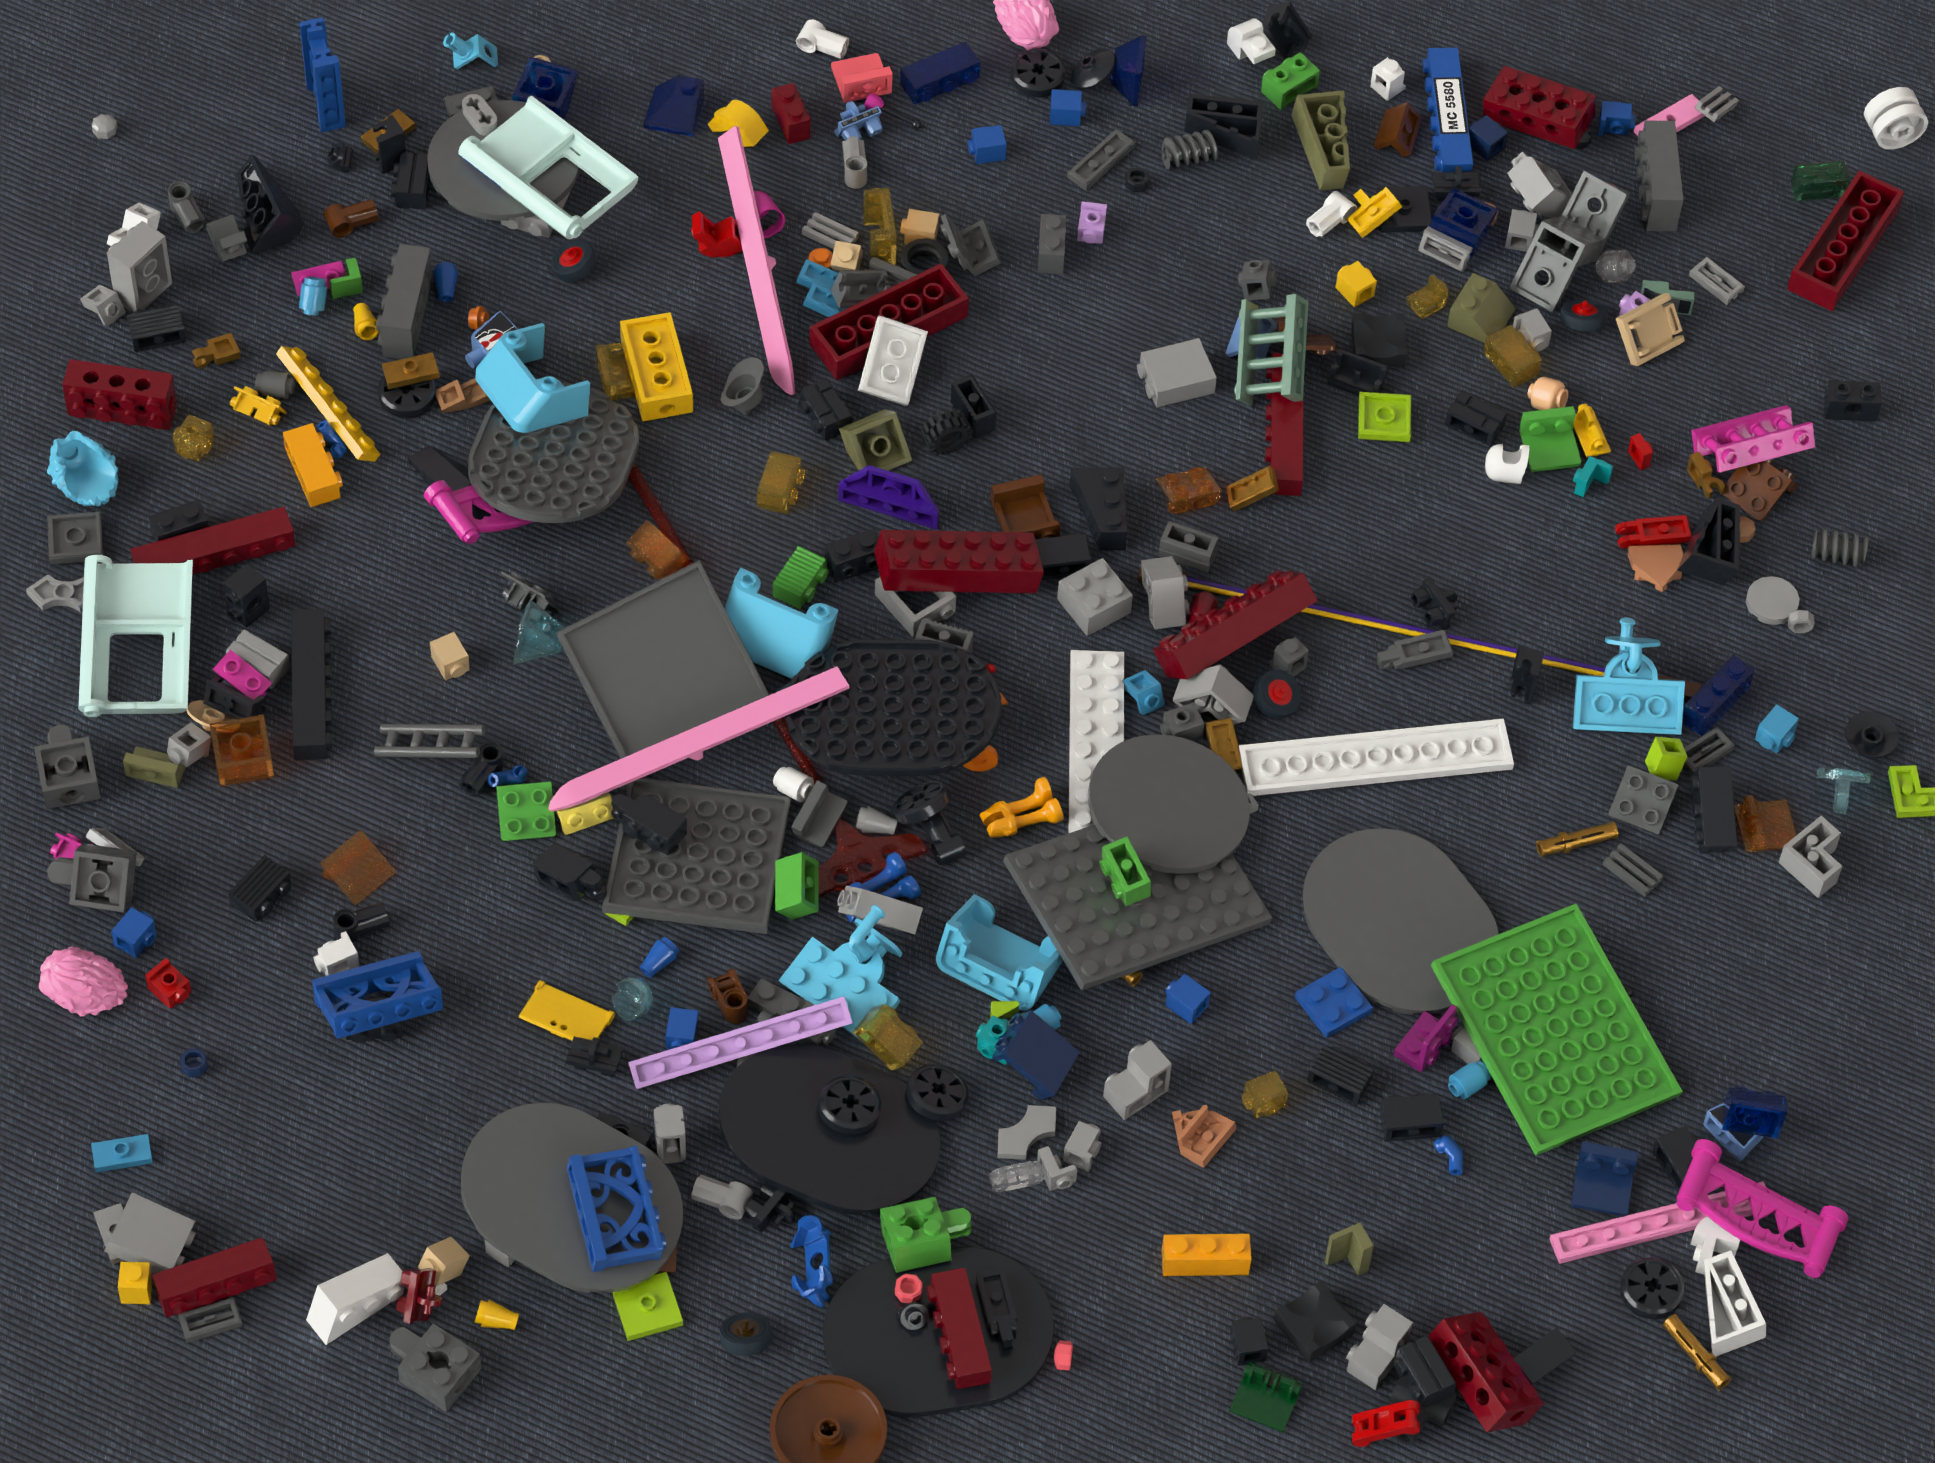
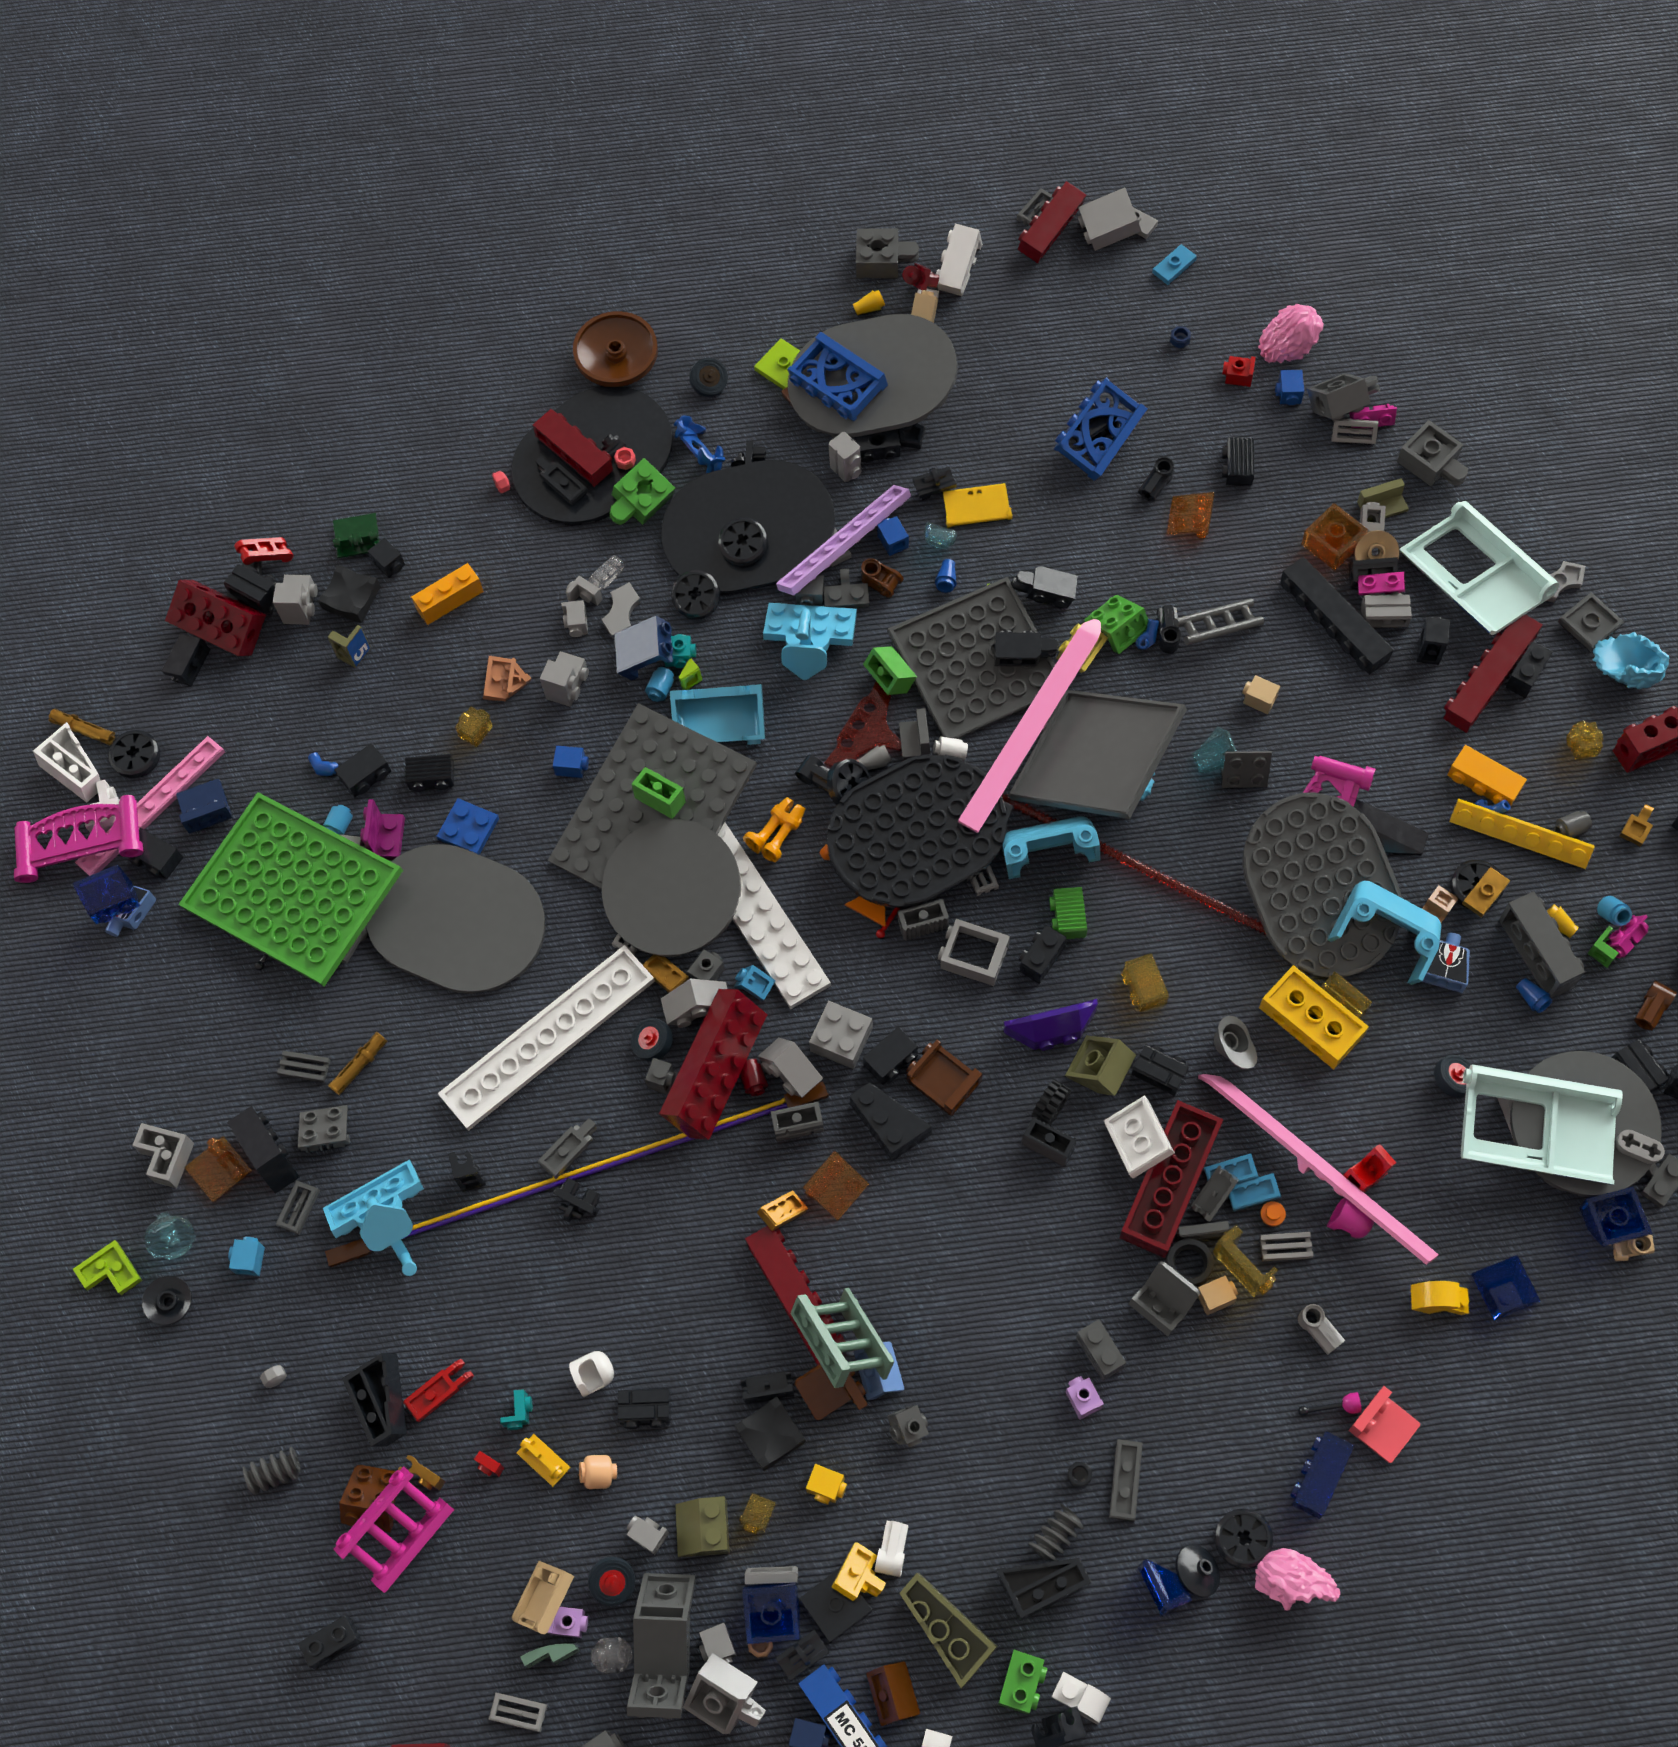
camera: 155 degrees right, 10 degrees up
yellow brick [118,1262,153,1304] -> none
yellow hinge [230,386,287,426] -> none
white brick [313,931,359,976] -> none
orange plate [468,306,489,330] -> none
clear orange brick [626,520,689,580] -> none
light grey piece [691,1174,753,1220] -> none
dark red brick [771,83,811,144] -> none
white piece [796,20,849,59] -> none
tan brick [830,241,863,273] -> none
medium blue hips [834,101,883,141] -> none
blue piece [837,852,921,923] -> none
light grey window [837,886,923,934] -> none
clear yellow brick [853,1004,923,1070] -> none
dark red brick [874,529,1044,593] -> none
blue brick [968,125,1007,164] -> none
blue brick [1050,89,1086,126] -> none
light grey brick [1137,338,1217,408] -> none
lime plate [1358,392,1411,442] -> none
clear yellow brick [1483,325,1542,388] -> none
bright green bracket [1519,406,1581,472] -> none
nougat slope [1628,544,1683,592] -> none
lime brick [1645,737,1688,781] -> none
clear blue brick [1682,654,1755,736] -> none
medium nougat tile [1739,516,1756,543] -> none
light grey tile [1746,576,1800,625] -> none

